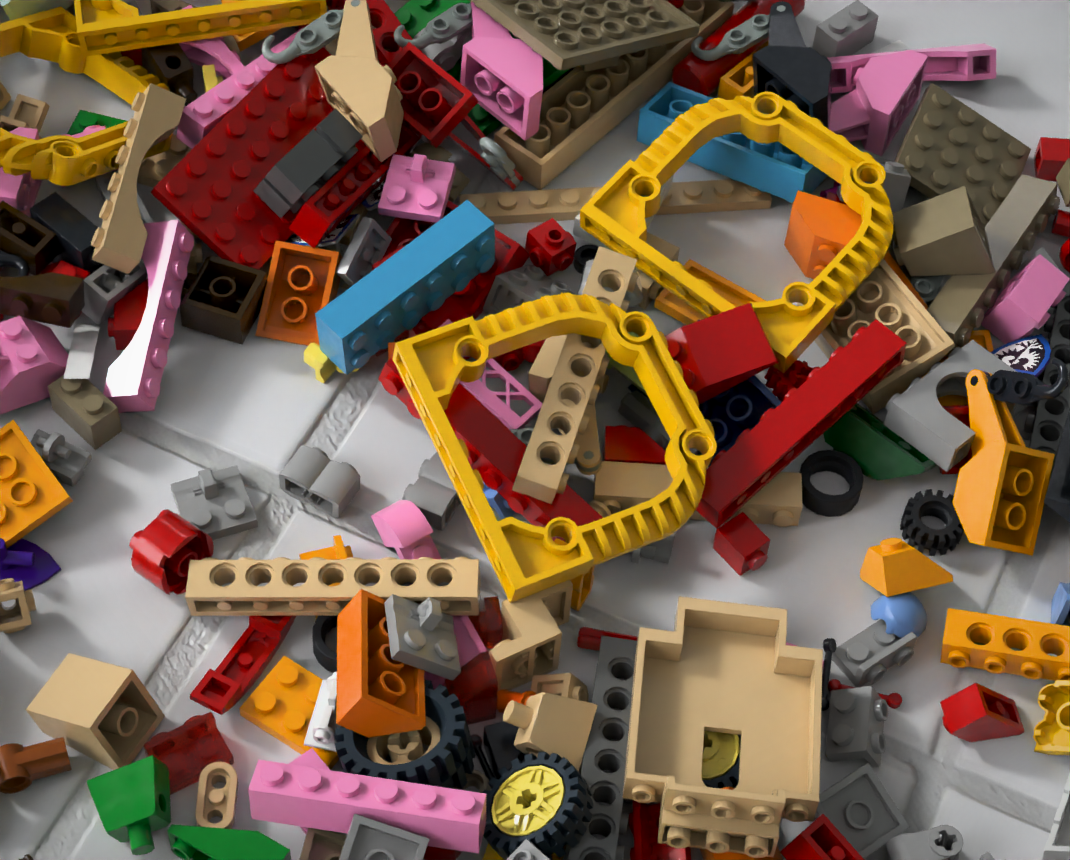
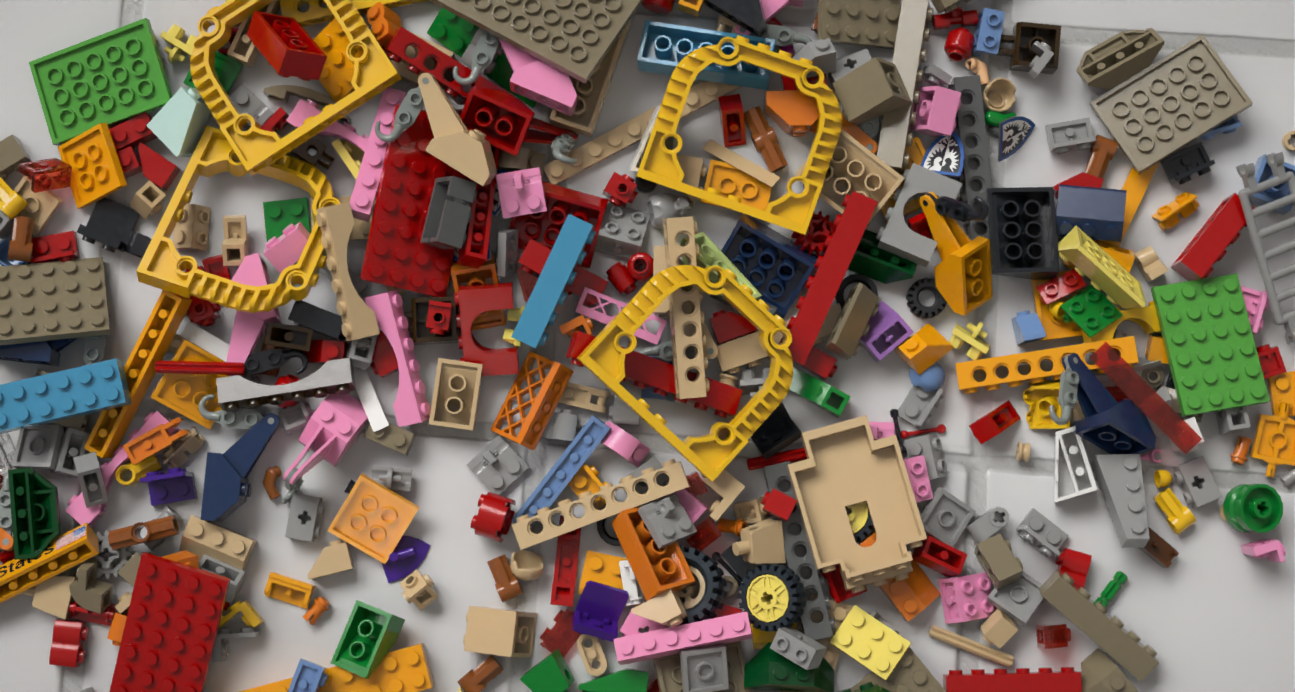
camera: 20 degrees left, 30 degrees up
red slope [665,303,779,405] -> none
none -> red brick [426,300,453,335]
none -> tan slope [429,358,483,431]
none -> red arch [454,282,519,376]
none -> dark orange piece [487,554,523,602]
none -> orange fence [490,351,574,451]
none -> tan hair [510,550,544,581]
none -> medium blue plate [511,415,610,530]
none -> tan plate [558,382,610,414]
none -> dark purple bracket [572,581,629,642]
none -> tan slope [631,589,688,627]
none -> tan sticker [702,139,780,187]
none -> red slope [718,94,746,147]
none -> dark orange piece [744,106,788,173]
none -> black bracket [751,402,802,460]
none -> red brick [761,488,797,522]
none -> green slope [789,367,851,418]
none -> dark tan slope [824,282,879,360]
none -> medium lavender slope [859,301,914,363]
none -> bright pink bracket [903,455,933,503]
none -> light yellow hips [950,322,990,360]
none -> tan bush [1016,441,1031,462]

